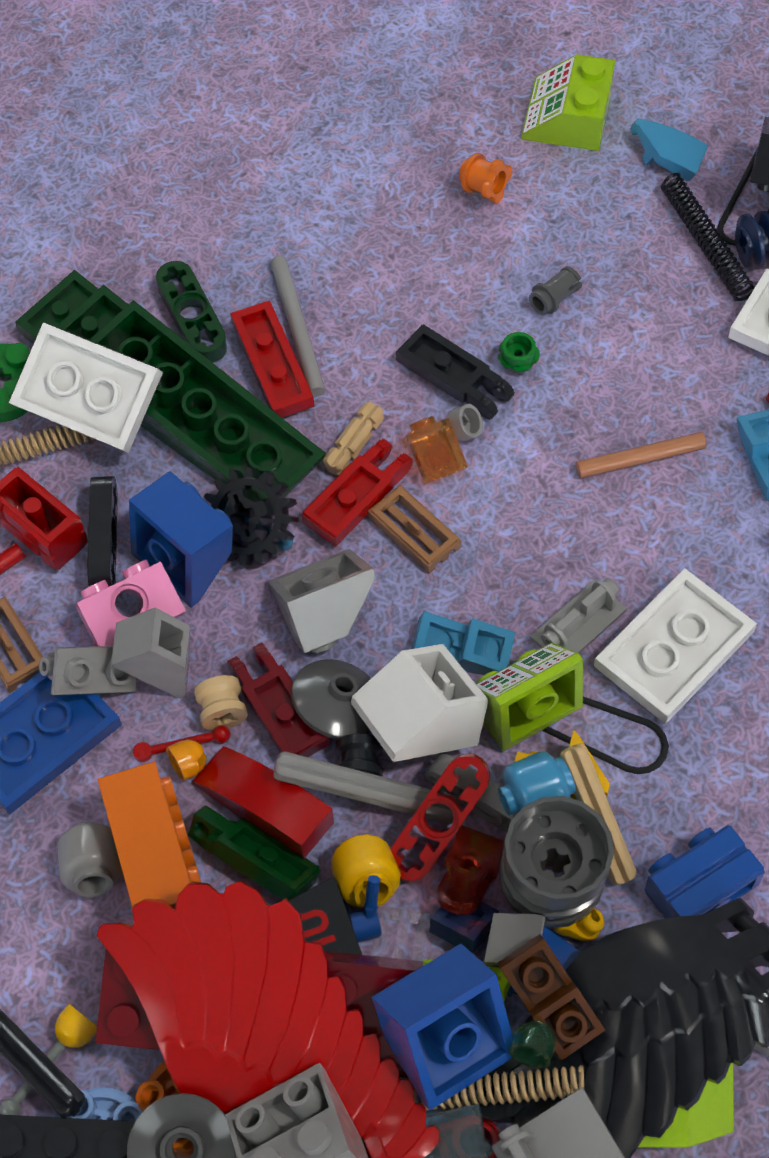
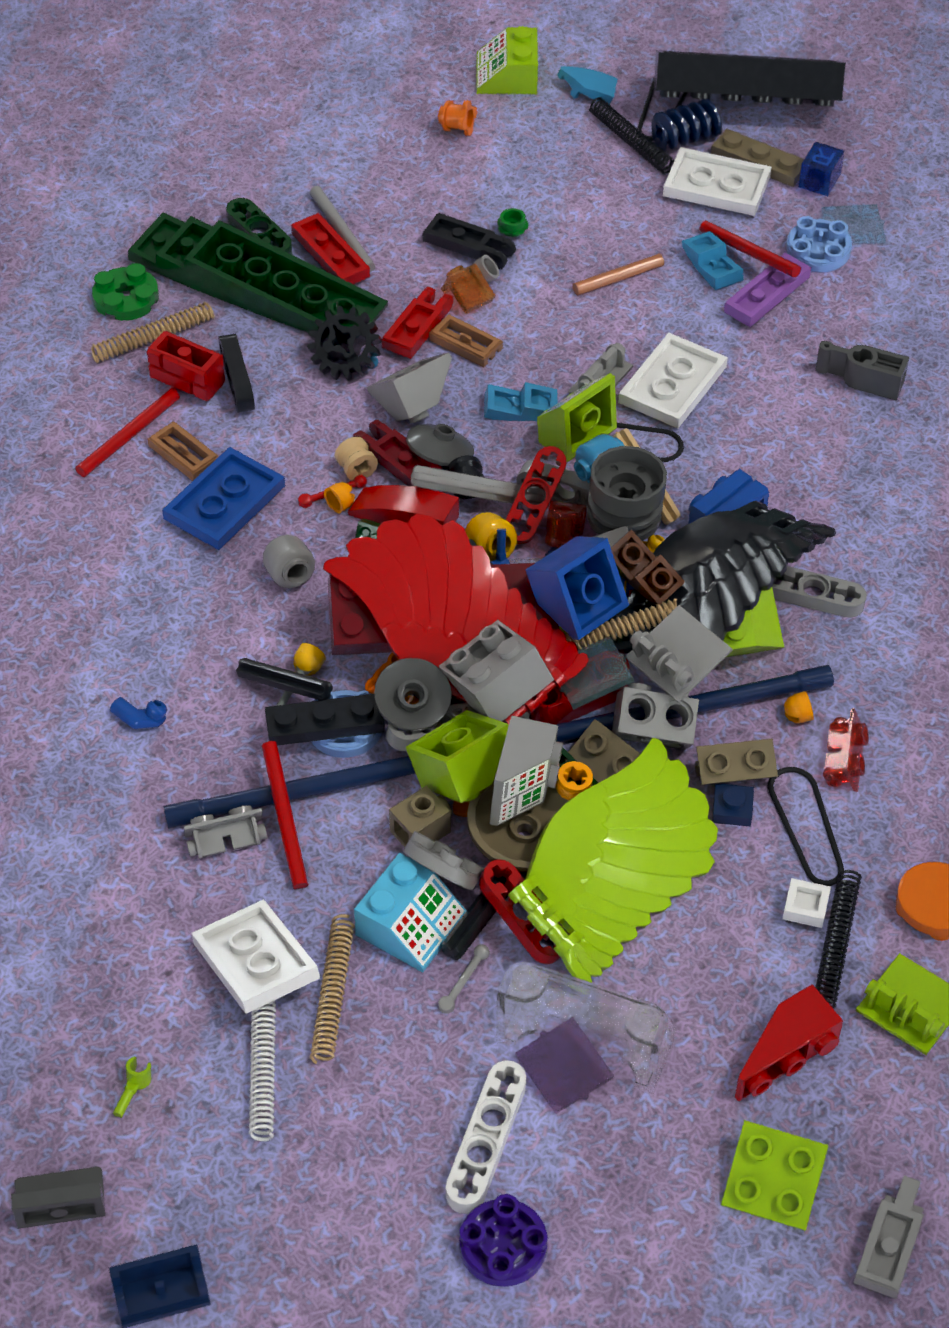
camera: 15 degrees left, 10 degrees down
white plate [9,323,163,453] -> none
light grey hinge [39,646,137,695] -> none
bright pink brick [75,559,186,646] -> none
orange brick [97,761,201,909] -> none
light grey slope [111,607,190,698] -> none
blue slope [129,471,233,608] -> none
tan axle [323,401,384,477] -> none
white slope [351,644,489,762] -> none
clear green hinge [509,1021,555,1068] -> none
dark grey pin [529,266,582,315] -> none

